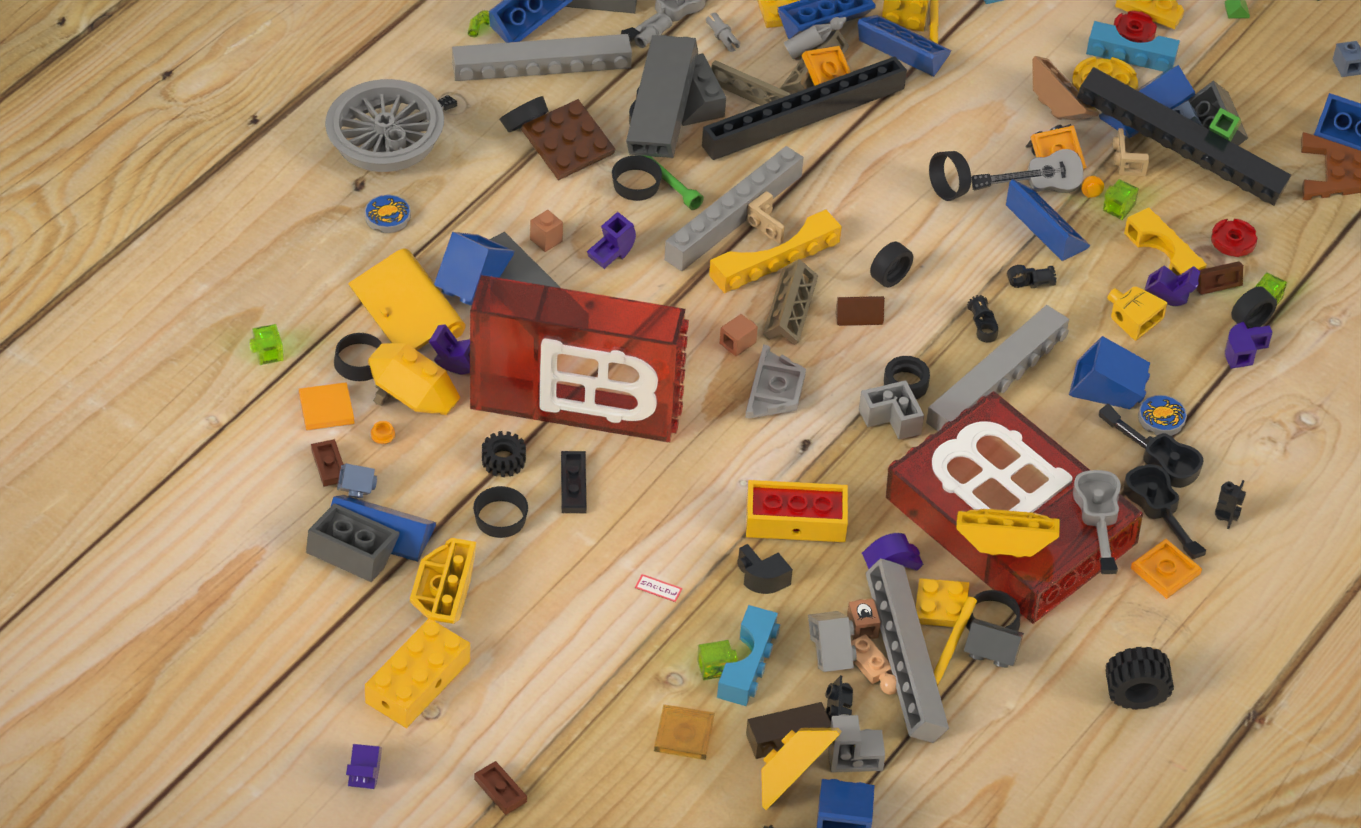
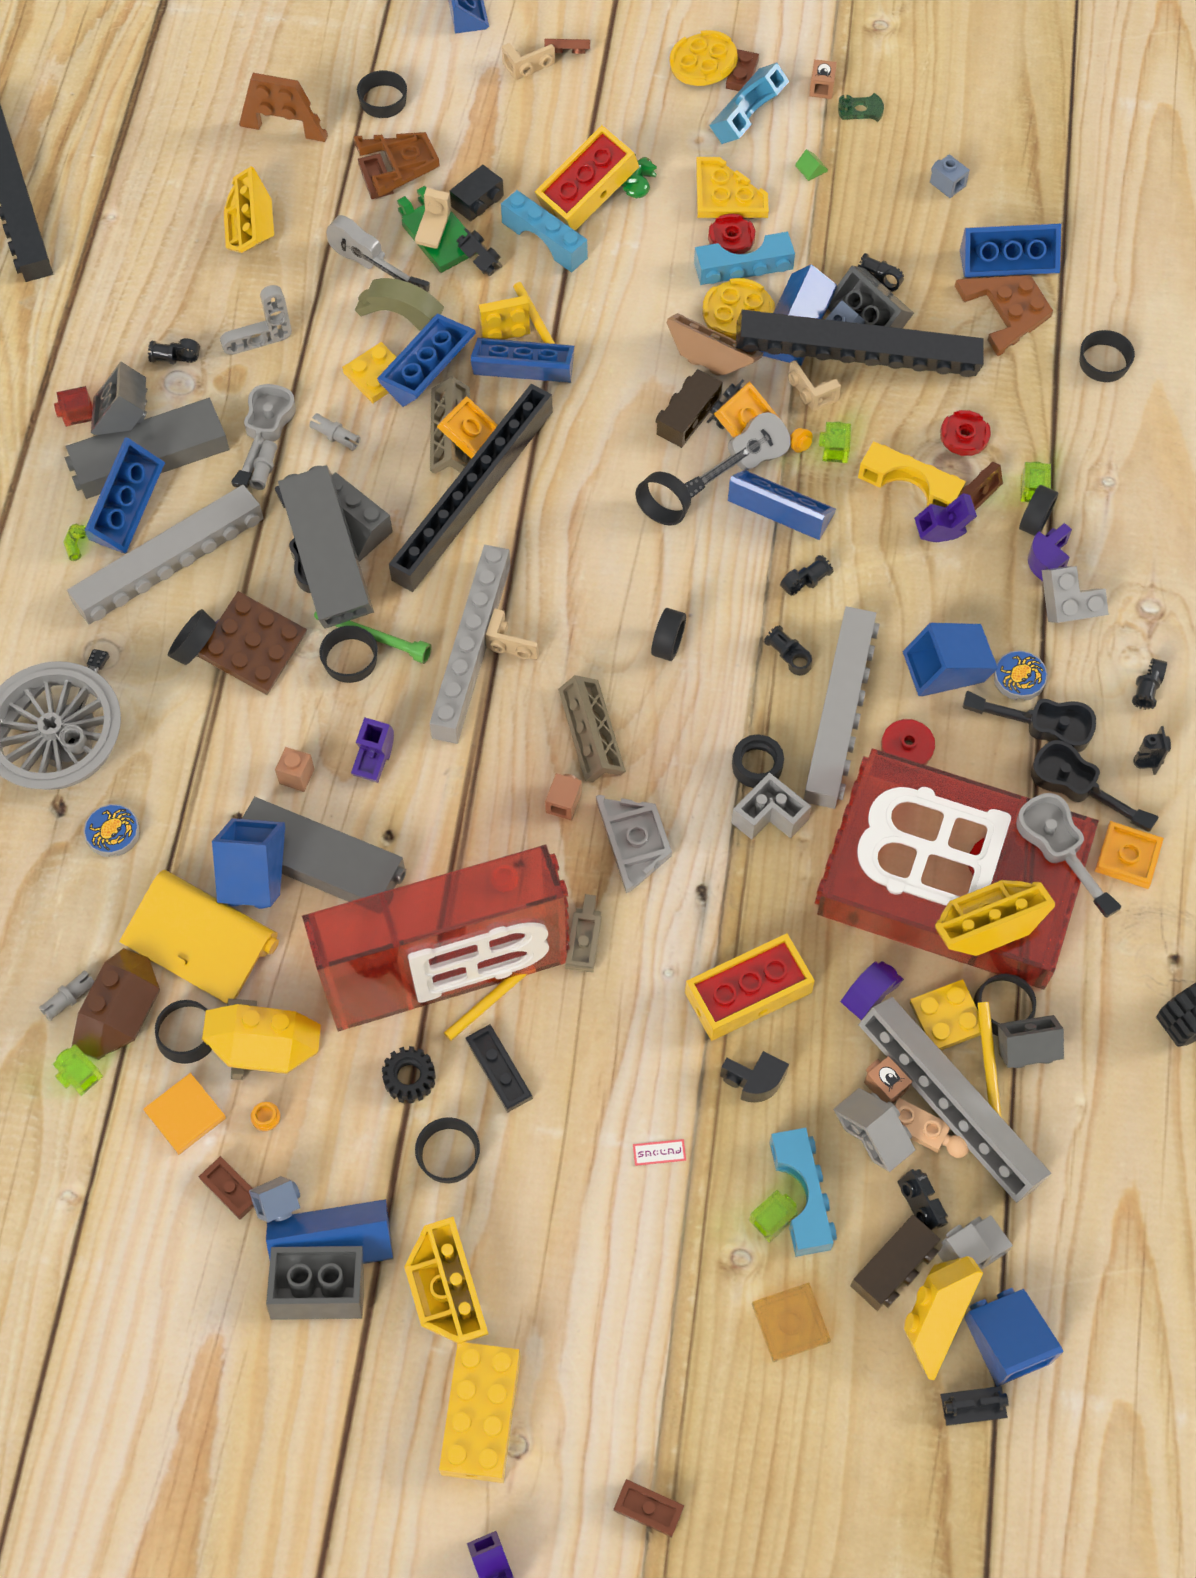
camera: 25 degrees left, 15 degrees up
dark purple brick [429,324,485,375] -> none
yellow arch [709,209,842,294] -> none
dark tan fence [711,60,791,106] -> none
light grey wheel [784,17,847,60] -> none
reddish brown slope [835,296,885,326] -> none
yellow torso [1107,286,1167,341] -> none
bright green brick [1209,108,1241,142] -> none
none -> light grey pin [39,970,95,1021]
none -> reddish brown wedge [71,948,160,1060]
none -> yellow bar [444,964,535,1041]
none -> dark tan hinge [565,894,602,972]
none -> dark brown brick [655,369,723,448]
none -> black connector [858,253,904,292]
none -> red plate [881,719,935,771]
none -> light grey brick [1042,566,1109,623]
none -> black connector [1132,658,1167,710]

